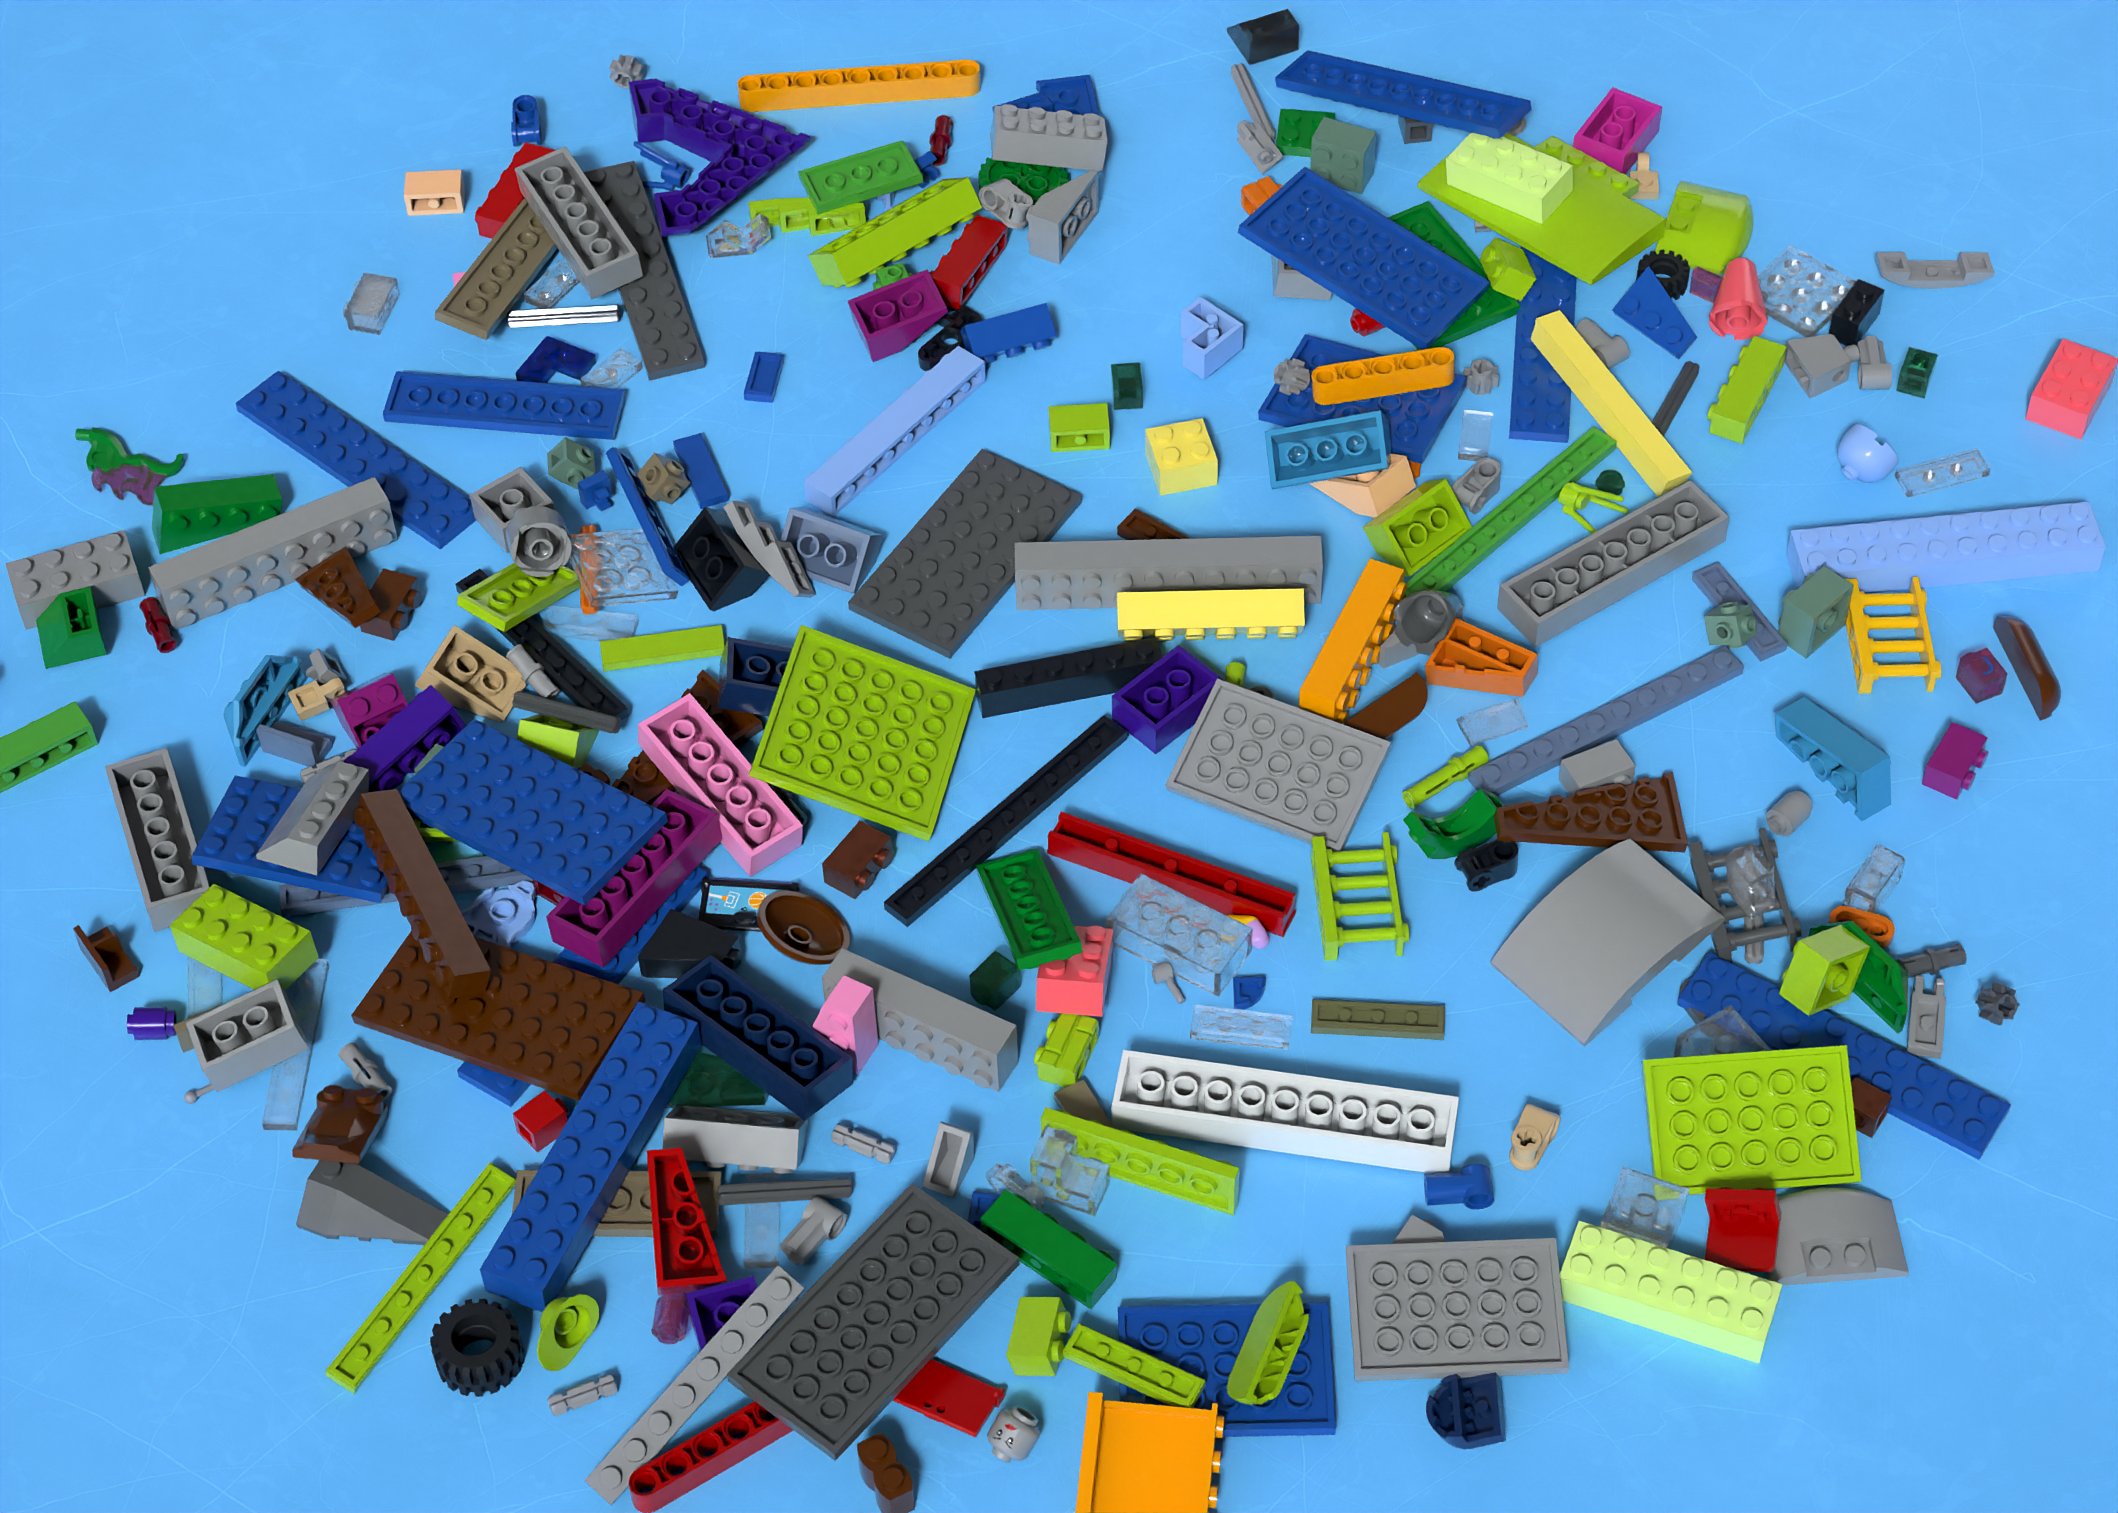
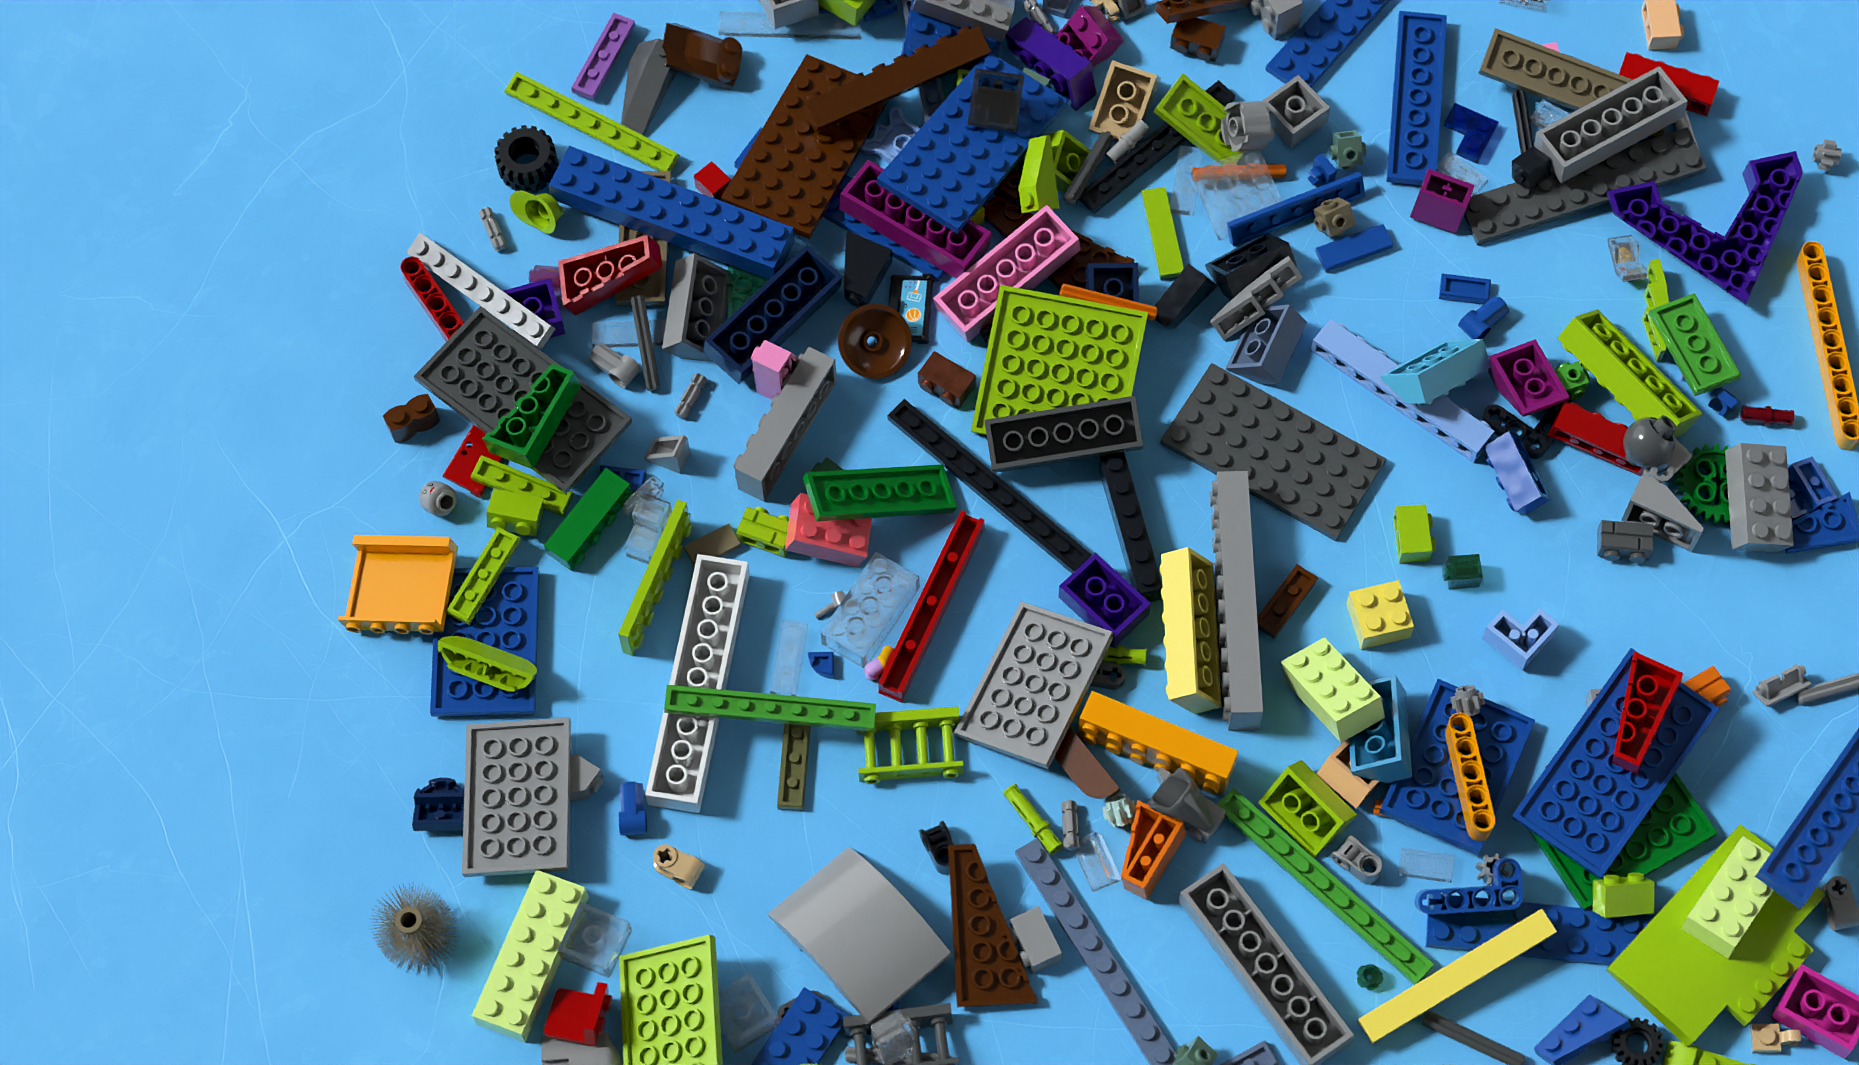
camera: 90 degrees right, 15 degrees up
light grey pin [338,1043,392,1101] -> none
blue piece [511,95,542,147] -> none
blue plant [633,141,689,191] -> none
green plate [1276,109,1335,157] -> none
sand green brick [1310,117,1376,194] -> none
green arch [1403,789,1504,859] -> none
lime plant [1558,482,1628,534] -> none
light grey piece [1575,318,1630,369] -> none
none -> dark tan piece [369,881,459,973]
none -> lime tile [471,455,574,517]
none -> green wedge [482,363,581,469]
none -> medium lavender plate [571,12,636,101]
none -> bright green plate [664,685,876,732]
none -> clear smoke slope [968,68,1024,132]
none -> dark grey brick [984,396,1143,473]
none -> lime slope [1019,135,1059,213]
none -> orange axle [1060,284,1157,321]
none -> light grey axle [1061,800,1079,851]
none -> light aqua gear [1102,793,1136,827]
none -> black slope [1155,263,1218,328]
none -> yellowish green brick [1281,637,1385,743]
none -> medium azure slope [1381,339,1491,407]
none -> magenta slope [1409,168,1475,234]
none -> blue beam [1414,858,1523,914]
none -> blue piece [1458,296,1509,339]
none -> black brick [1512,146,1550,190]
none -> dark grey brick [1597,520,1653,563]
none -> red wedge [1612,651,1684,774]
none -> dark grey brick [1623,415,1677,468]

